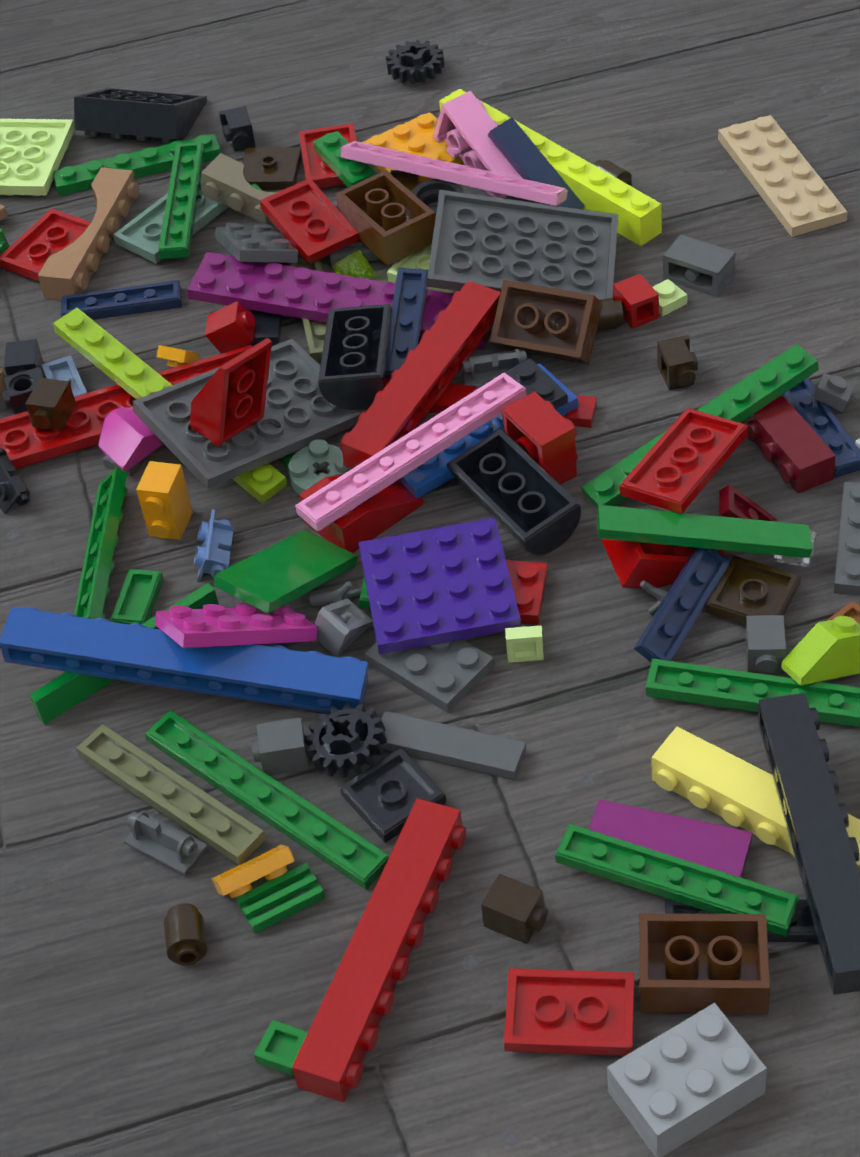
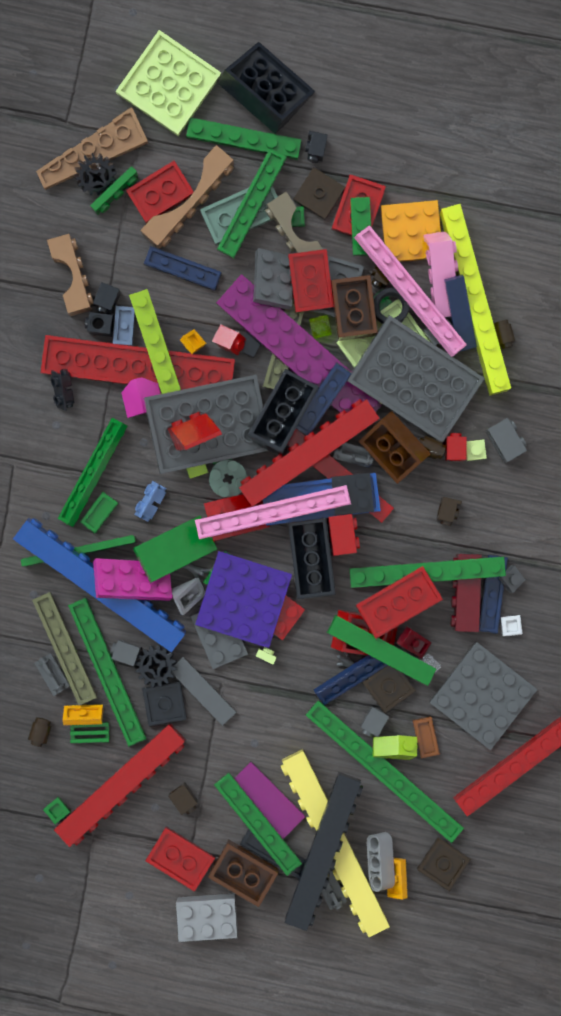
camera: 20 degrees right, 40 degrees up
dark brown brick [25,378,76,431] -> none
light orange brick [136,461,193,540] -> none
black gear [386,40,445,84] -> none

